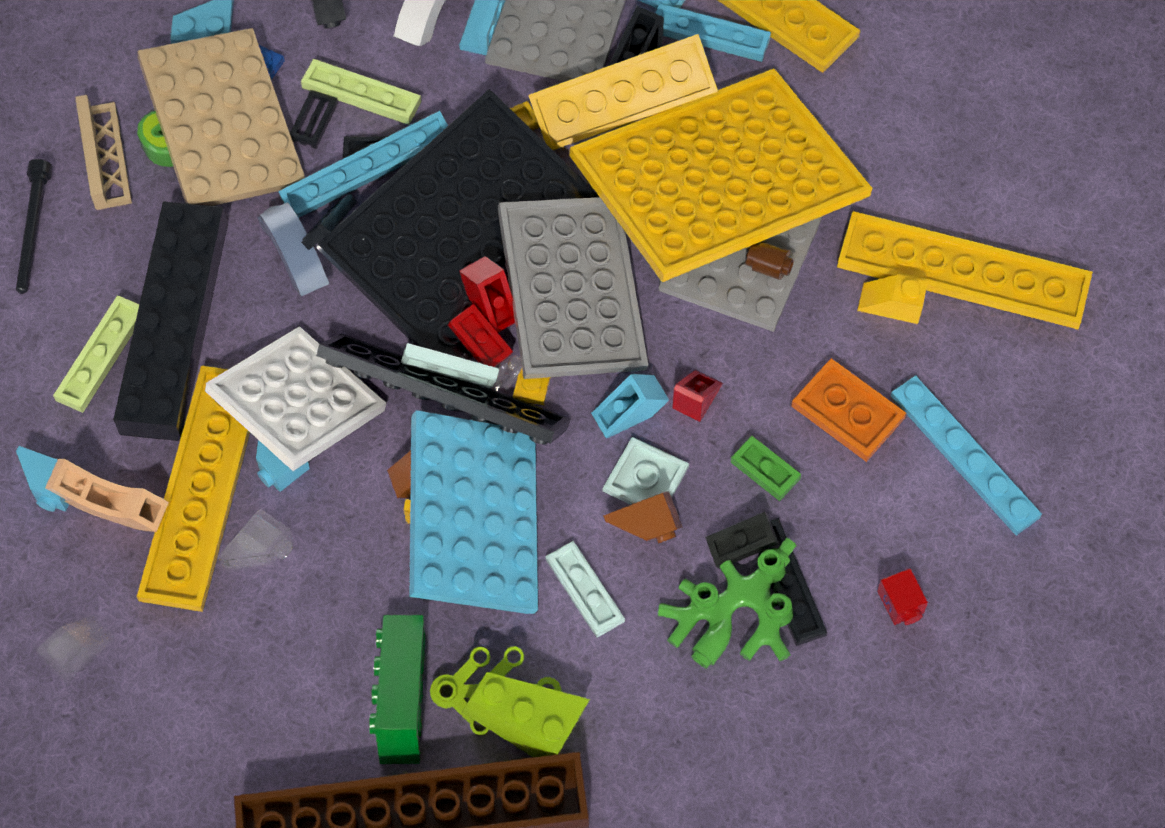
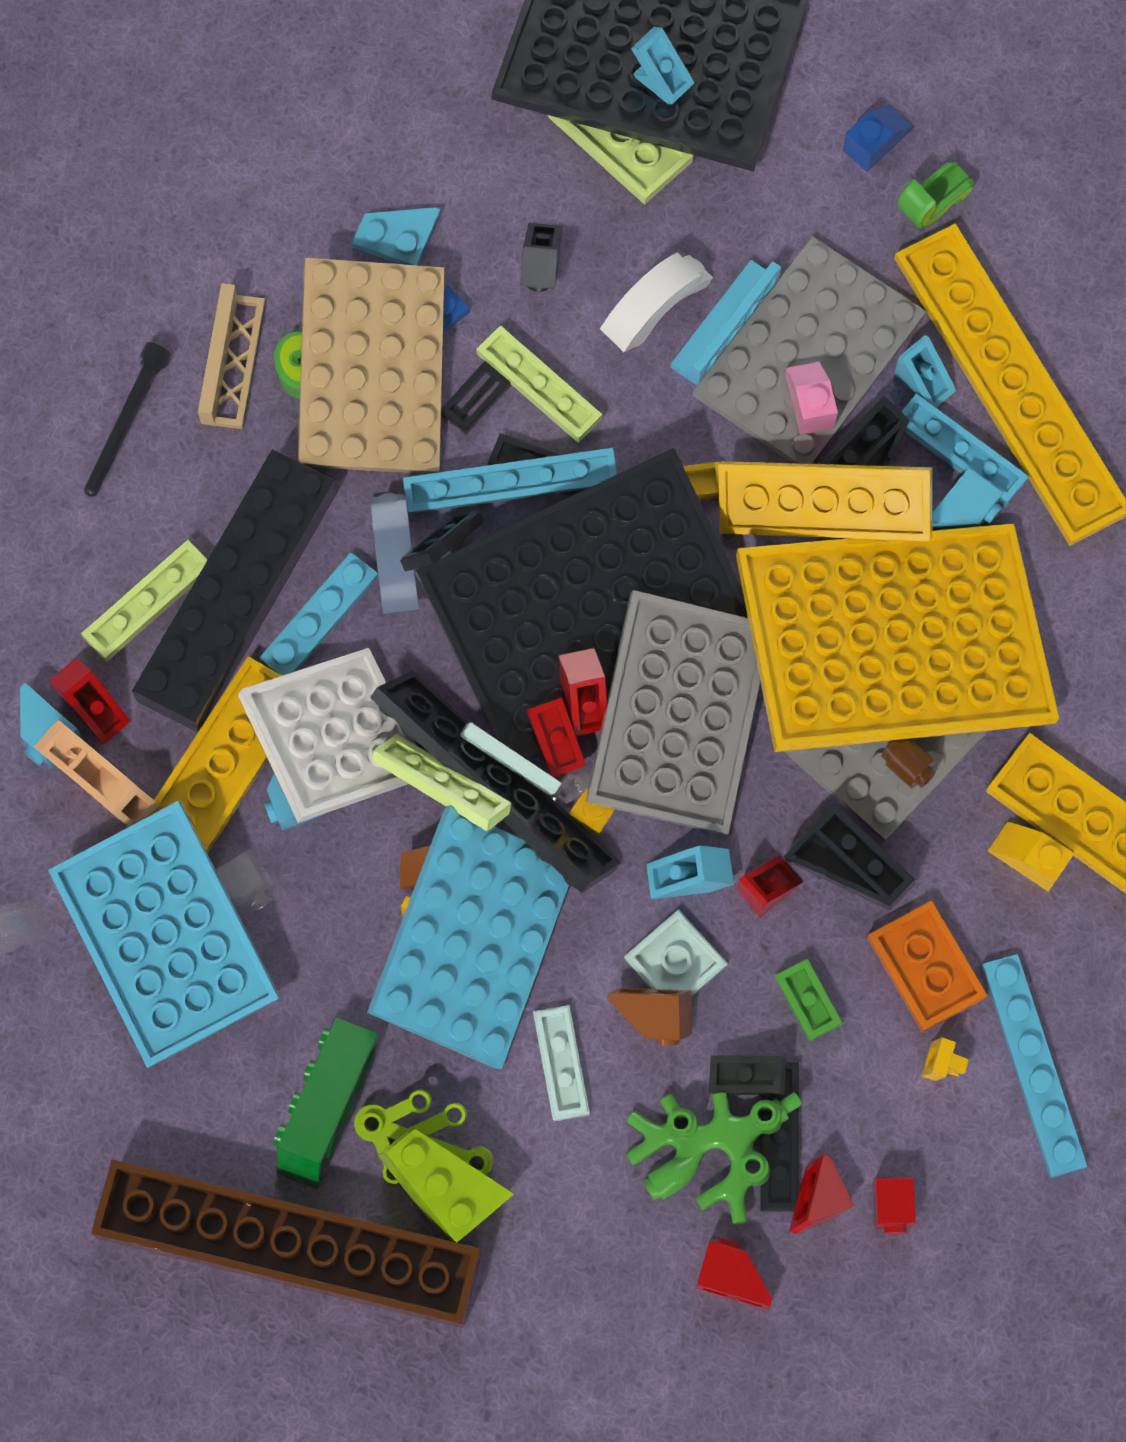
camera: 20 degrees right, 10 degrees up
none -> red slope [48,658,131,745]
none -> medium azure plate [48,801,281,1068]
none -> medium azure plate [259,552,379,676]
none -> yellowish green plate [372,734,511,831]
none -> red slope [696,1237,773,1310]
none -> black wedge [784,804,915,911]
none -> bright pink slope [785,362,838,435]
none -> red slope [789,1154,854,1234]
none -> yellow tile [921,1037,969,1081]
none -> medium azure slope [932,468,1003,531]

